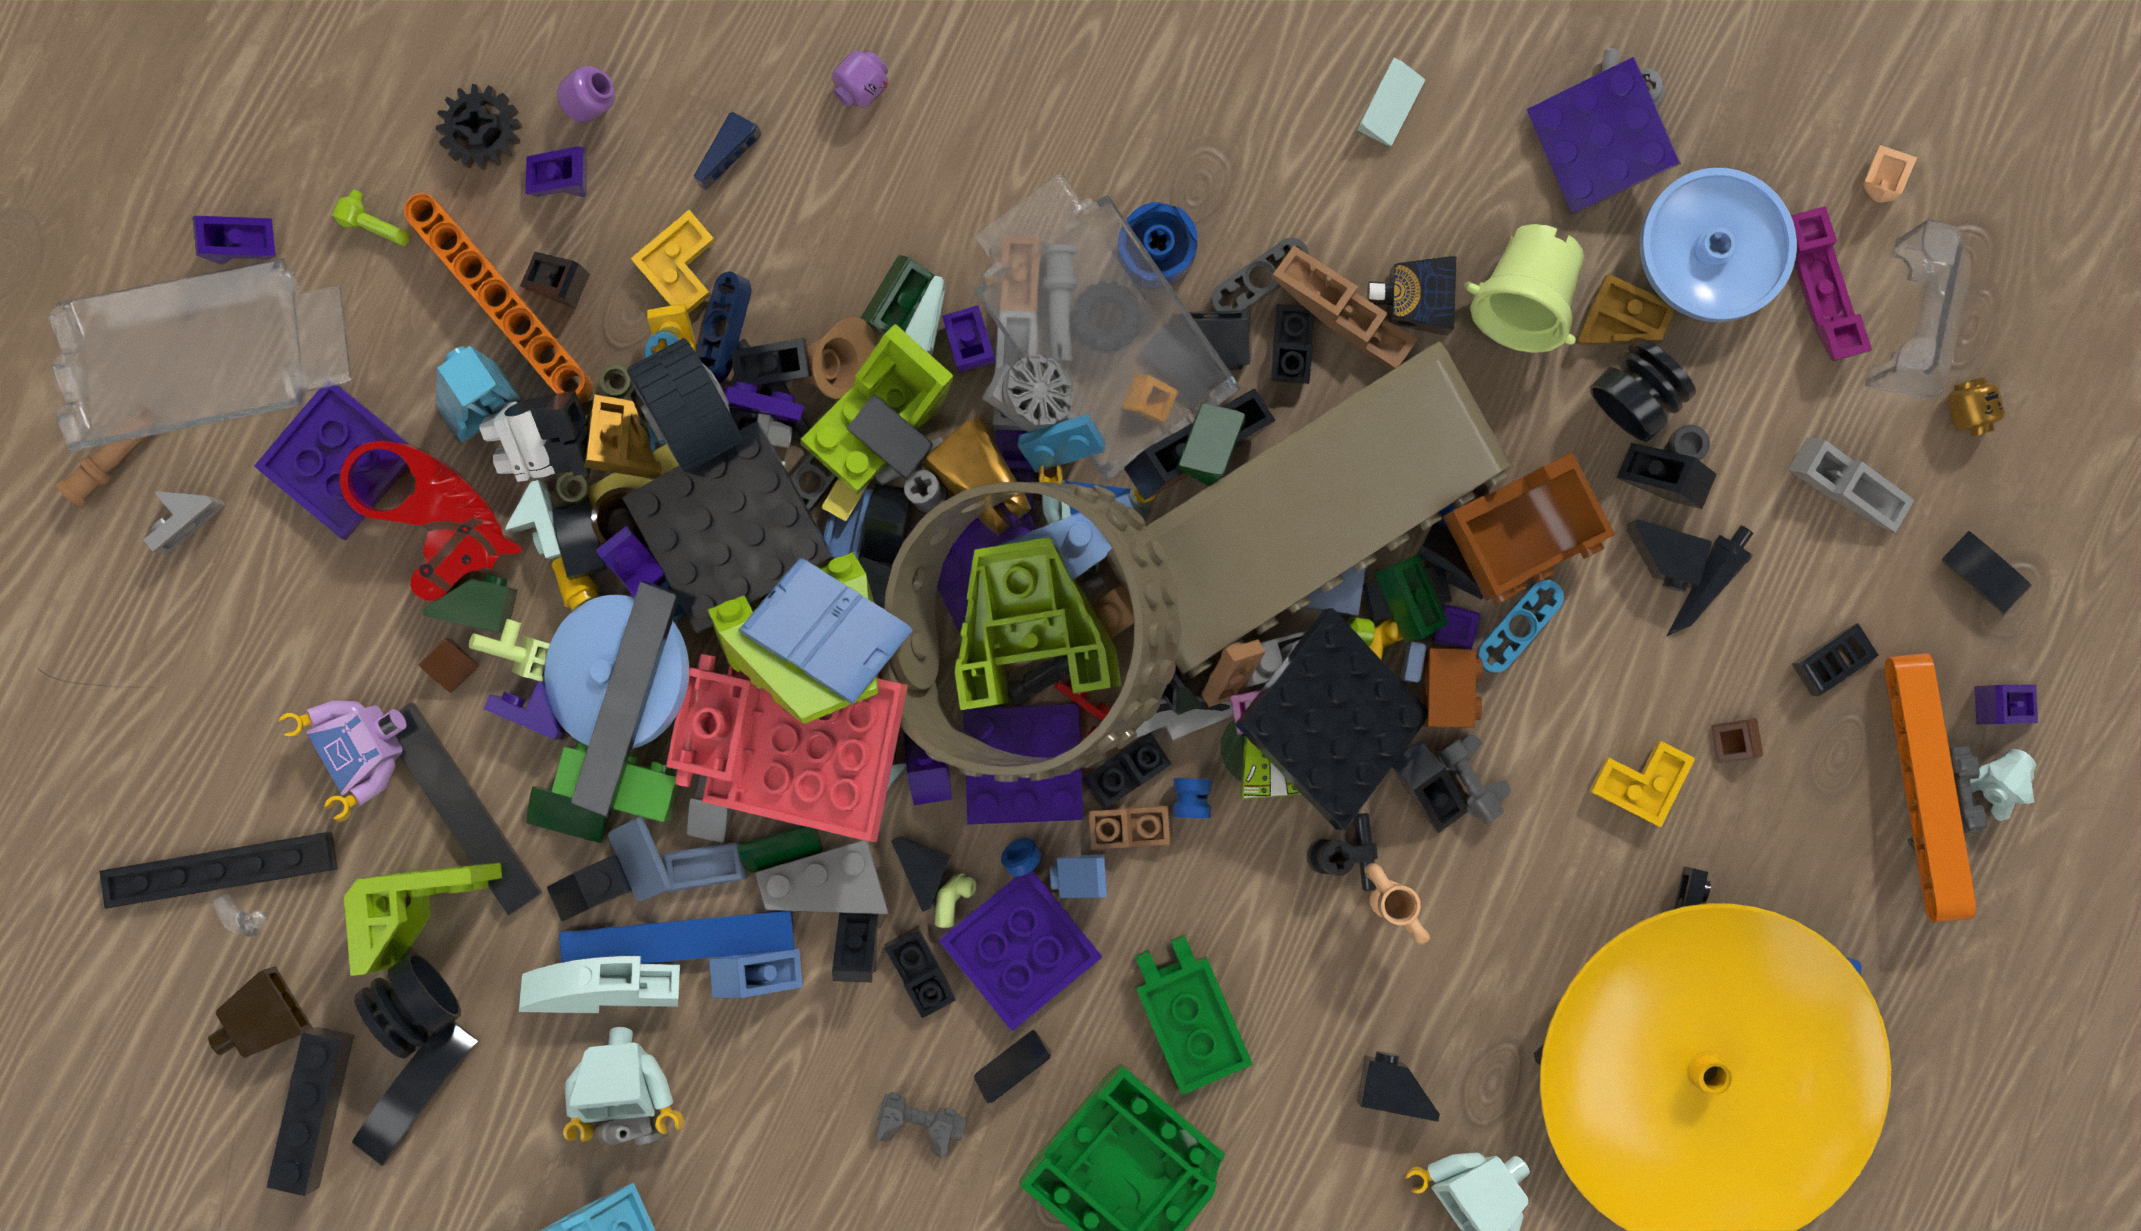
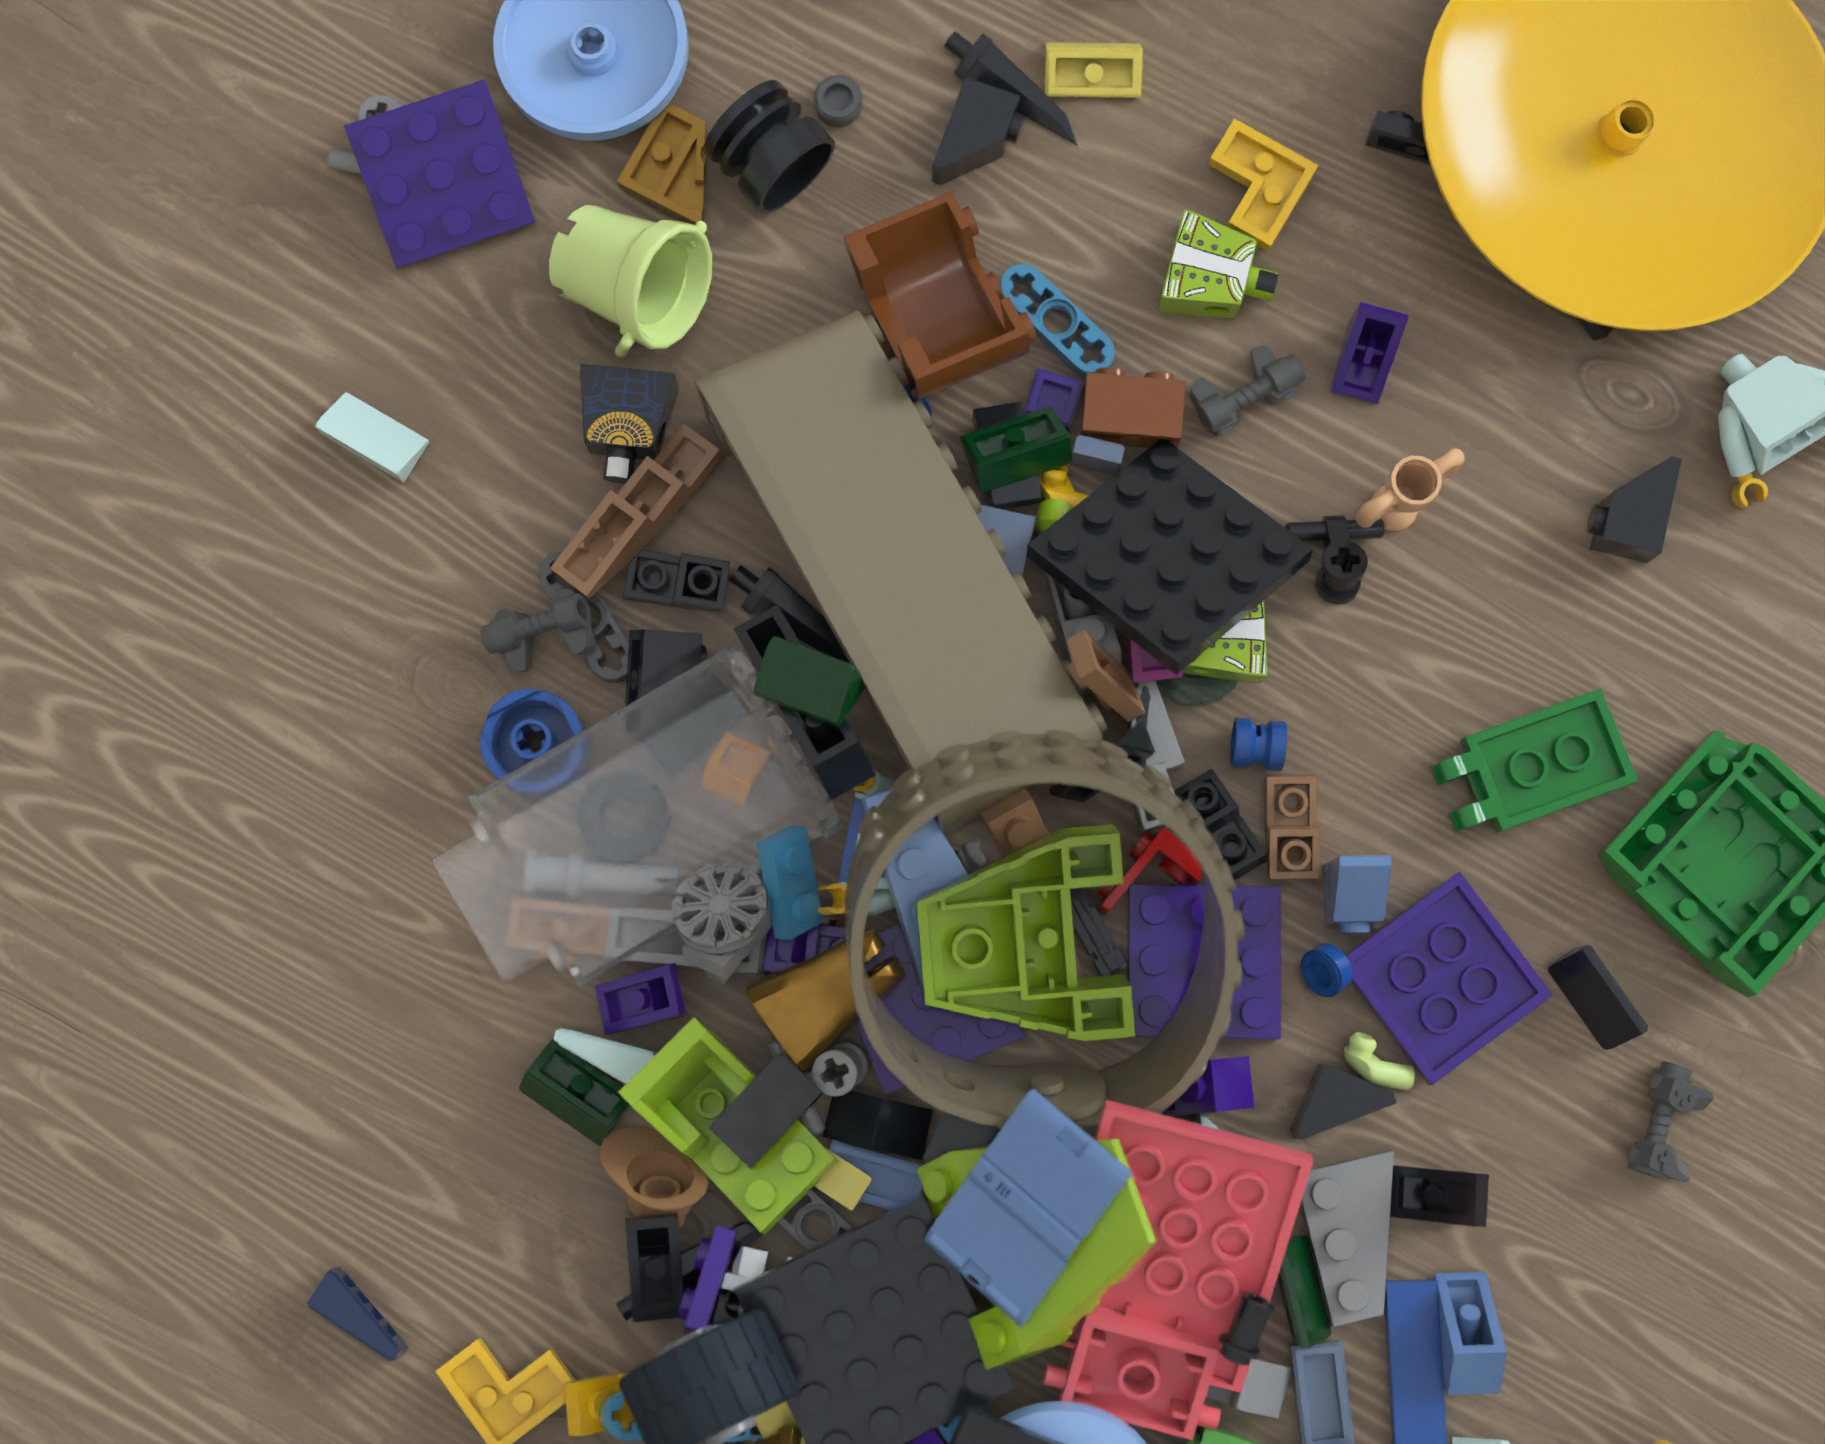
camera: 90 degrees left, 5 degrees down
dark blue beam [696,271,752,383] -> none
medium lavender head [832,50,888,108] -> none
black slope [884,926,956,1018] -> none
black slope [1392,740,1468,833] -> none
black slope [1419,523,1483,600] -> none
black slope [1617,443,1717,509] -> none
reddish brown slope [1711,718,1763,763] -> none
none -> dark grey piece [481,588,595,672]
none -> black bar [729,565,850,663]
none -> light yellow slope [1045,43,1143,98]
none -> lime torso [1157,209,1279,319]
none -> black pin [1219,1292,1274,1365]
none -> dark purple slope [1331,302,1408,404]

